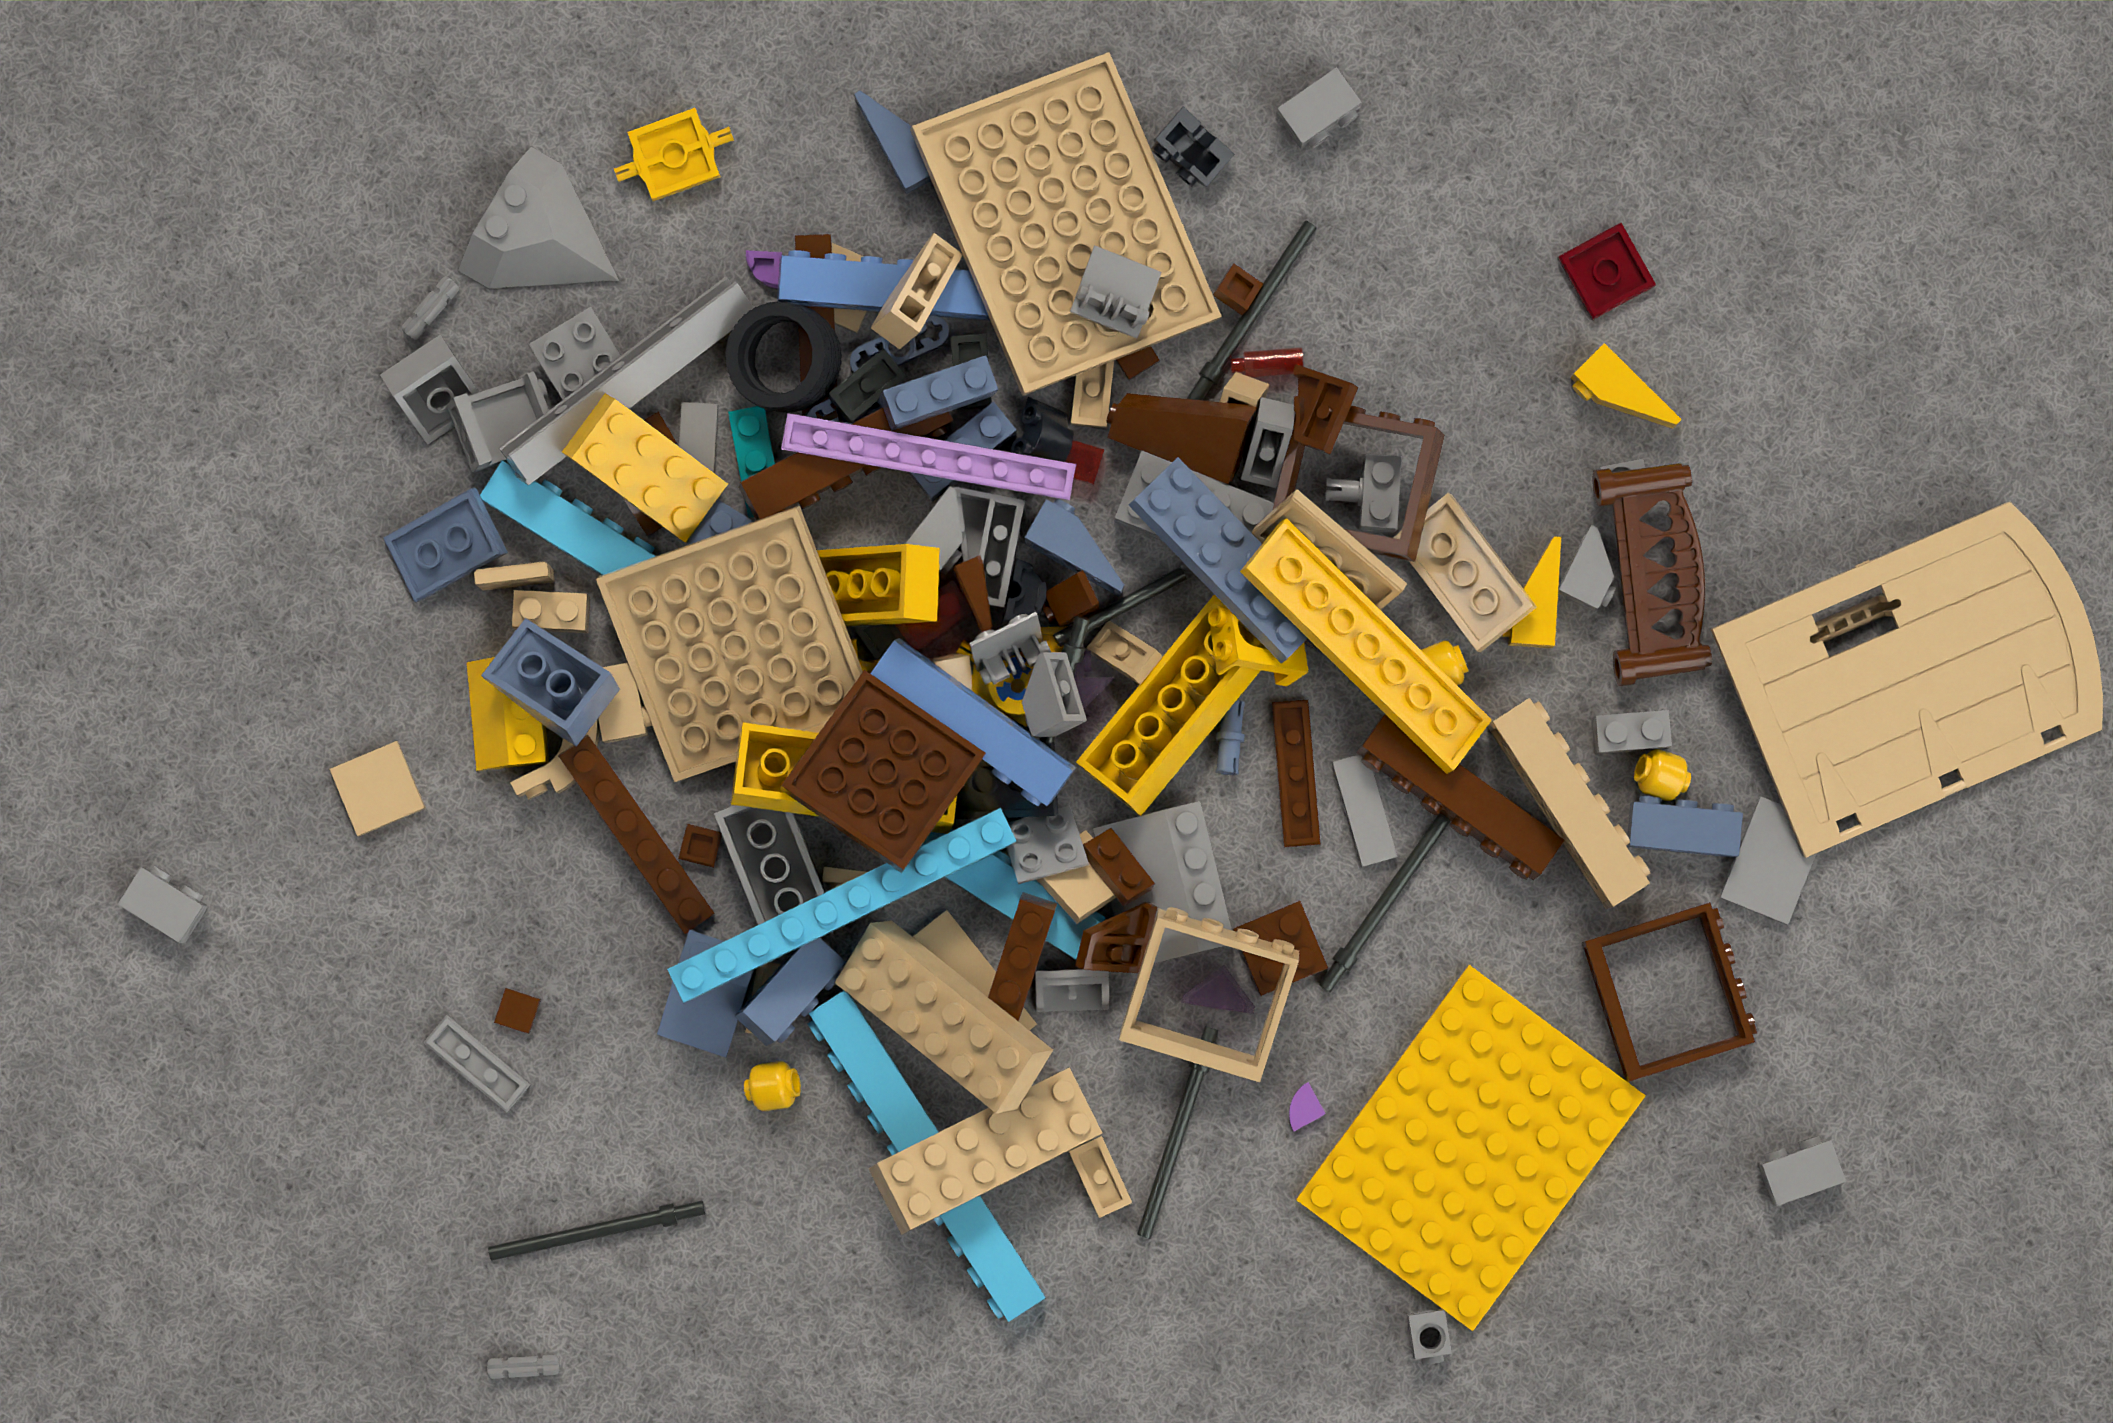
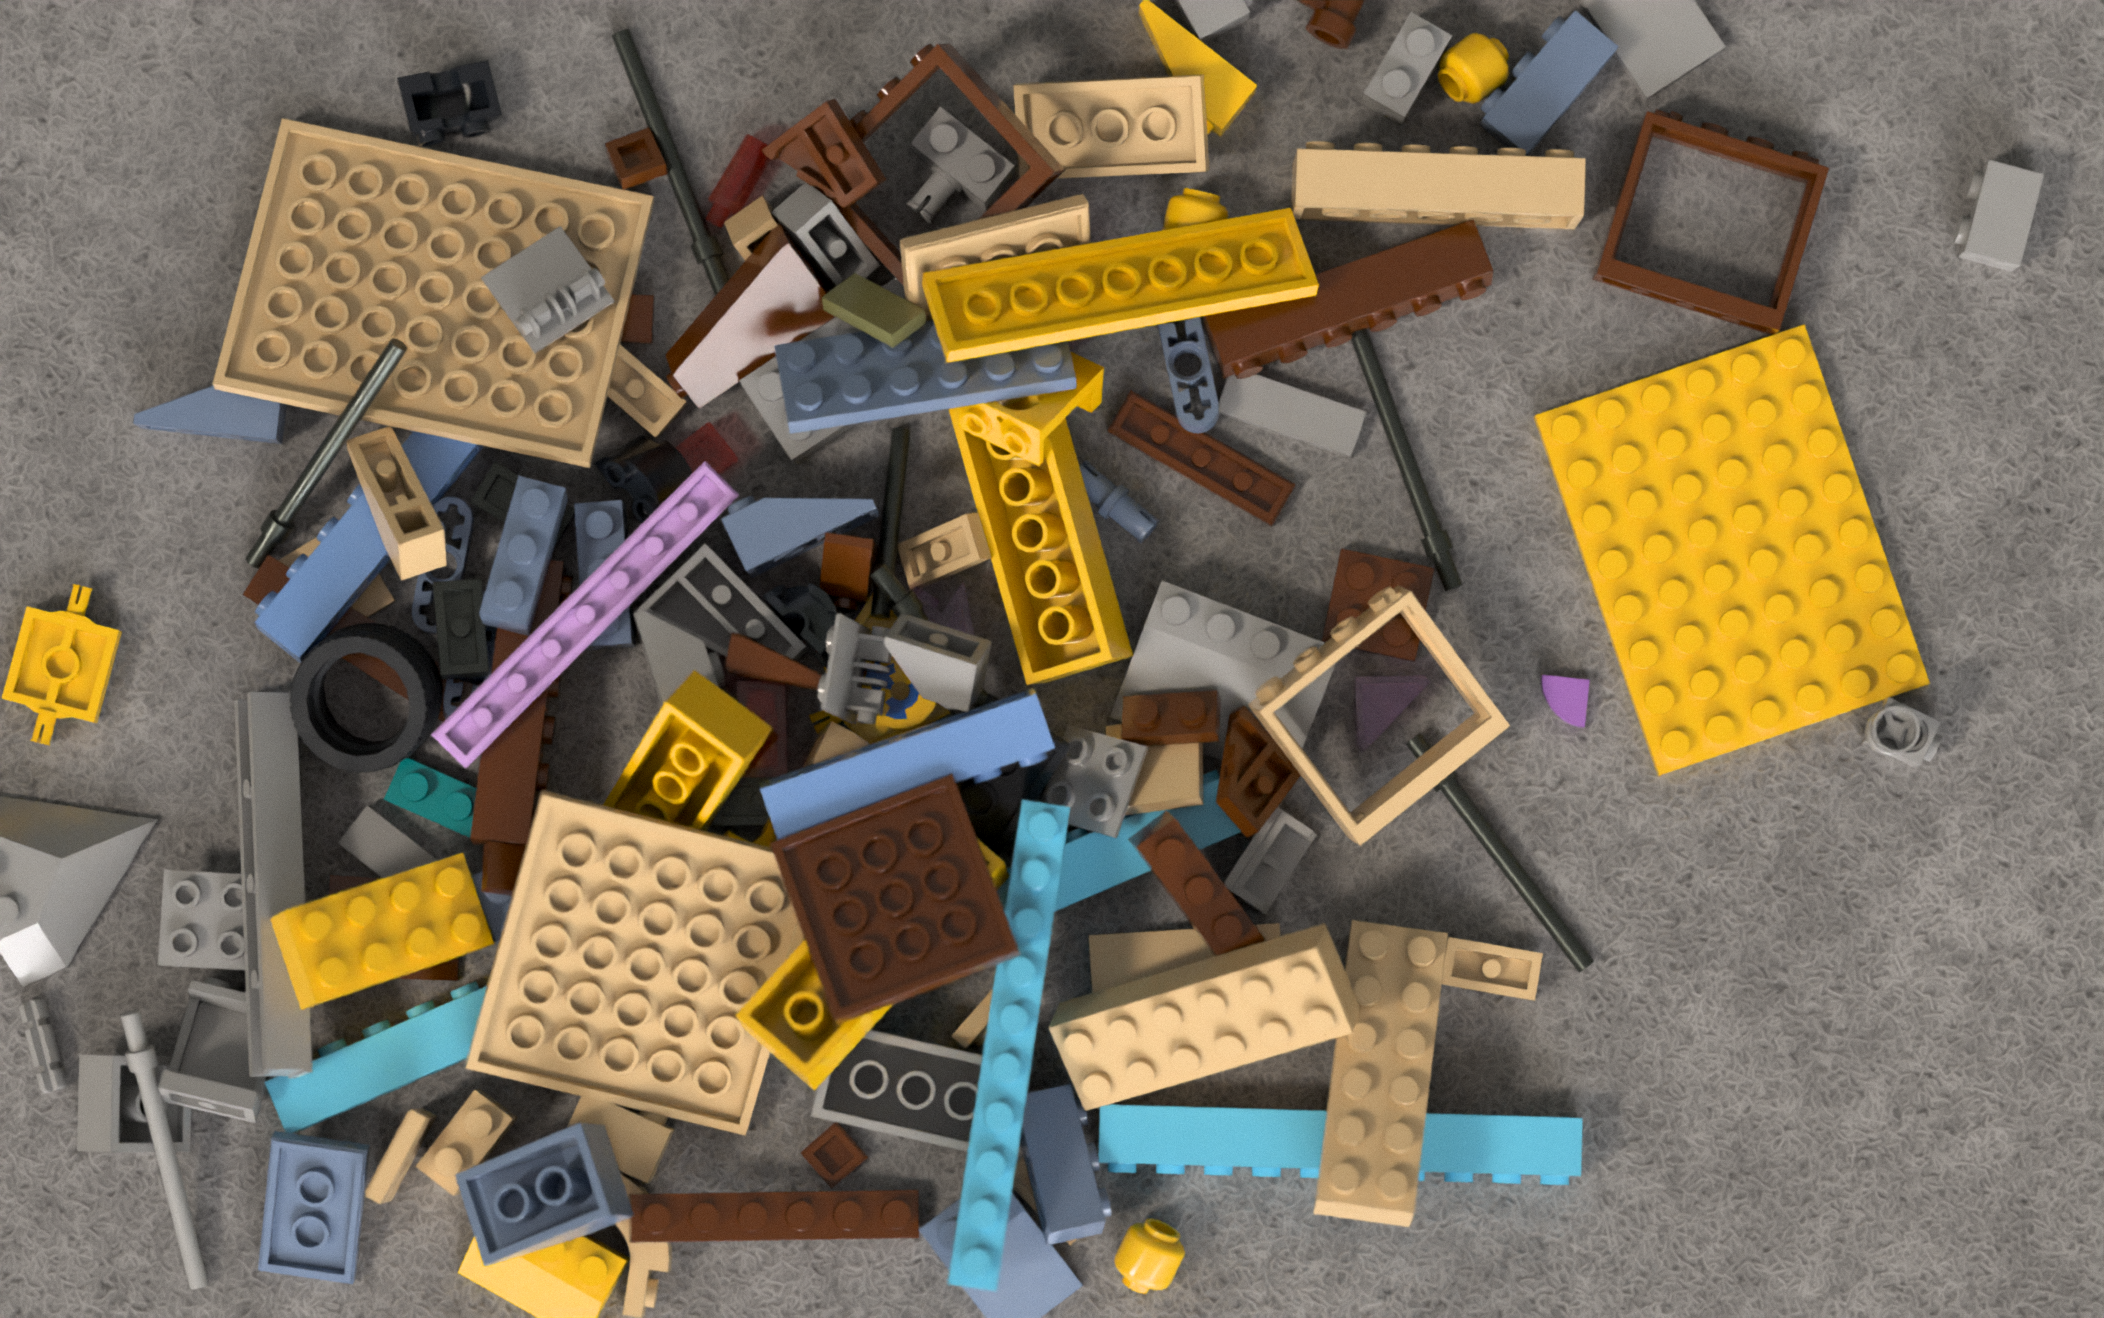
camera: 55 degrees left, 0 degrees up
medium lavender tile [746,250,782,289] -> none
none -> light grey bar [121,1009,209,1289]
none -> pearl dark grey bar [245,338,408,569]
none -> reddish brown tile [481,841,526,896]
none -> olive tile [822,273,926,348]
none -> sand blue beam [1157,317,1219,433]
none -> light grey wheel [1865,705,1920,756]

